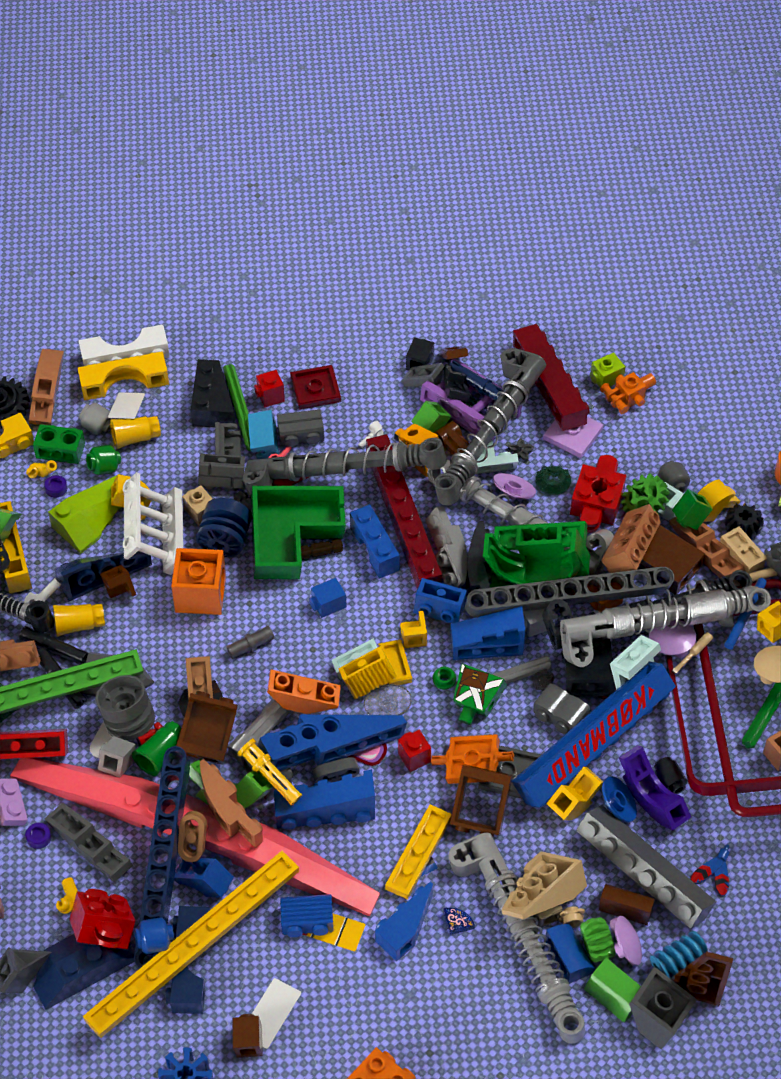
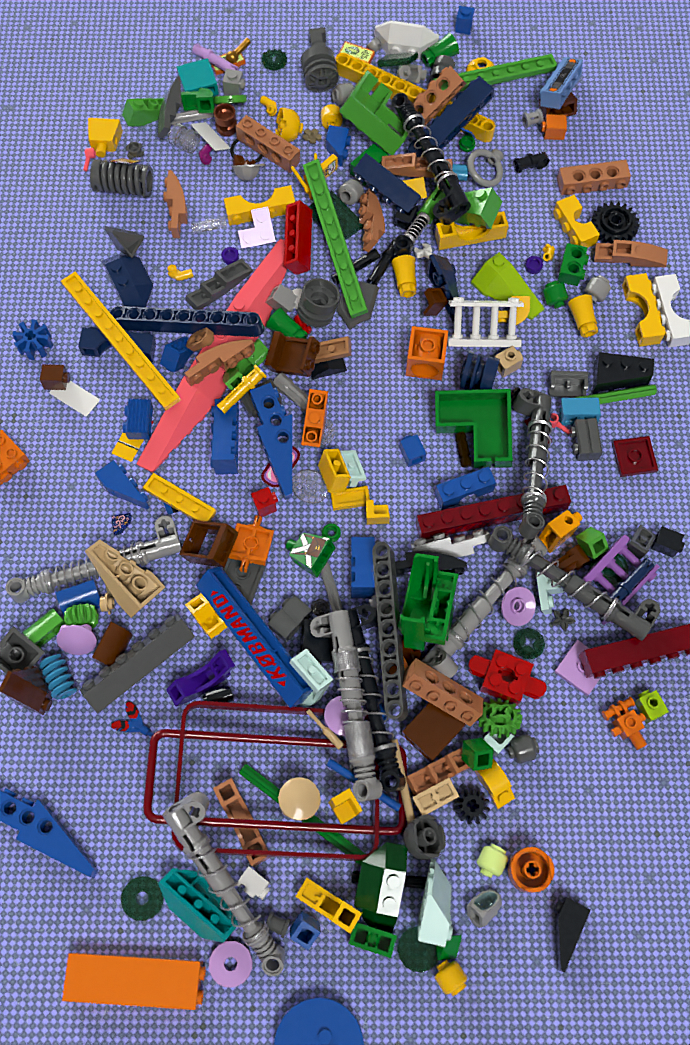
camera: 95 degrees right, 15 degrees up
red brick [69,889,135,949] -> none
white sticker [108,392,145,419] -> none
blue head [134,917,174,954] -> none
dark grey brick [198,453,245,491] -> none
flat silver pin [226,625,275,659] -> none
red brick [254,369,285,408] -> none
dark grey beam [312,757,360,783] -> none
white hand [358,421,383,448] -> none
blue brick [413,578,467,623] -> none
reddish brown tile [440,346,469,359] -> none
black slope [444,364,471,402] -> none
blue dish [602,776,637,823] -> none

